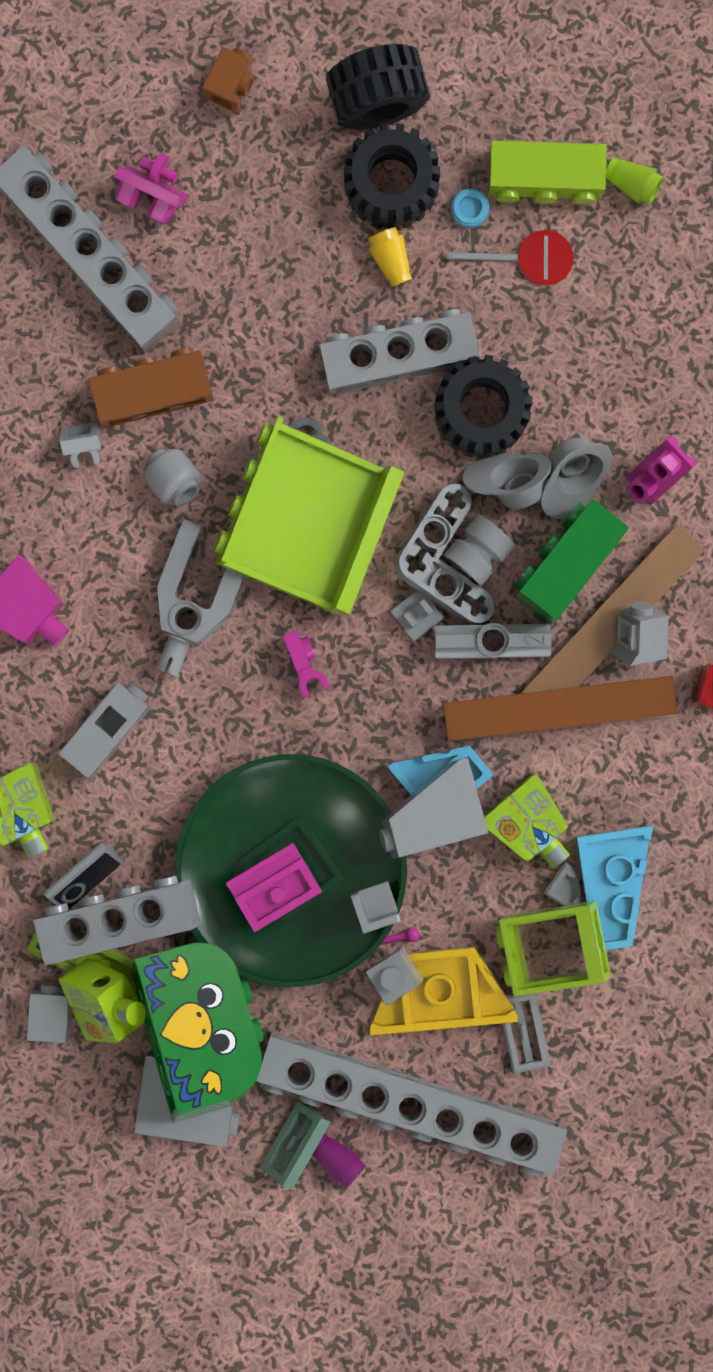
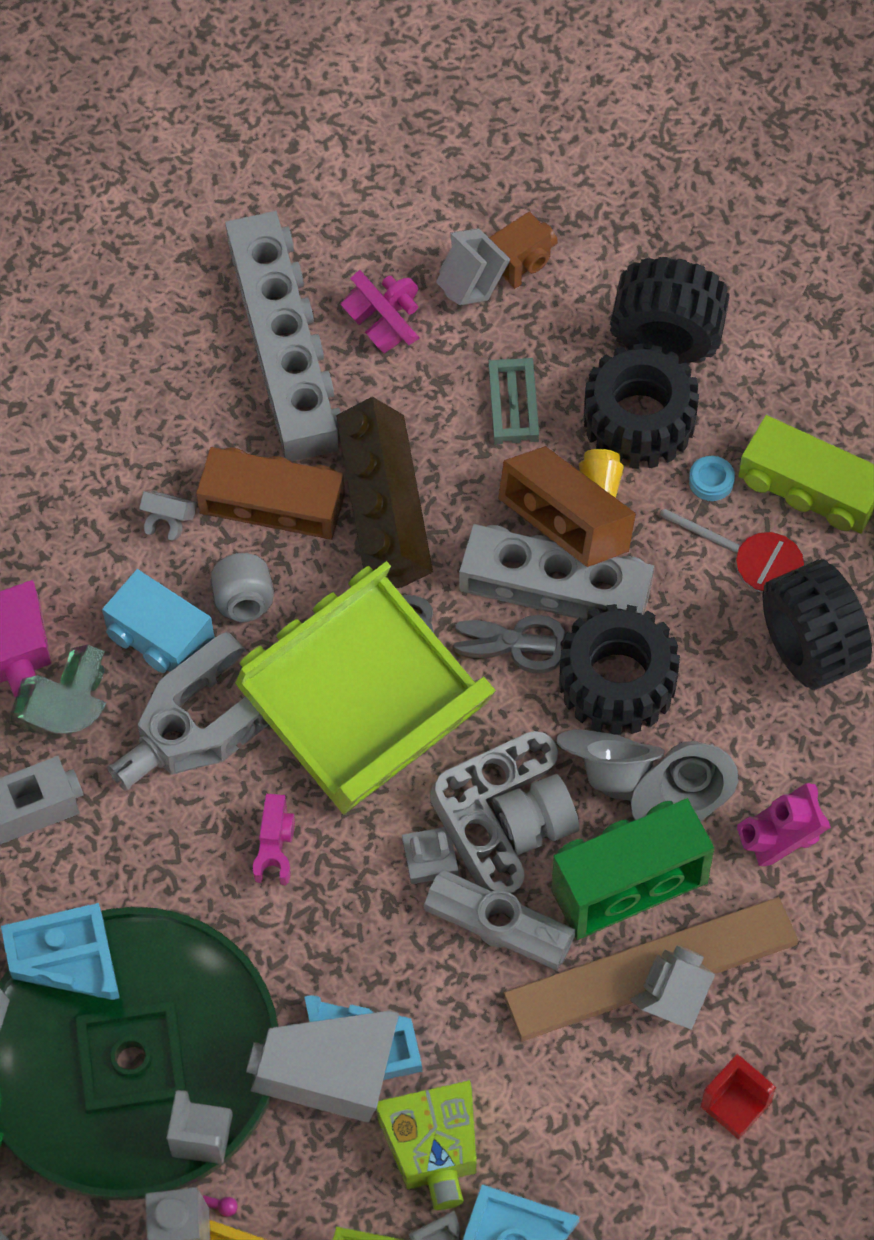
camera: 25 degrees right, 25 degrees down
dark pink plate [225,842,322,932] -> none
dark orange tile [443,676,678,741] -> none
none -> medium azure wing [1,903,120,1000]
none -> brick [7,644,107,736]
none -> medium azure brick [102,569,215,673]
none -> dark brown brick [336,396,433,588]
none -> light grey window [436,228,510,305]
none -> flat silver piece [453,615,565,673]
none -> sand green tile [488,358,539,444]
none -> dark orange brick [498,446,636,567]
none -> black tyre [762,559,872,690]

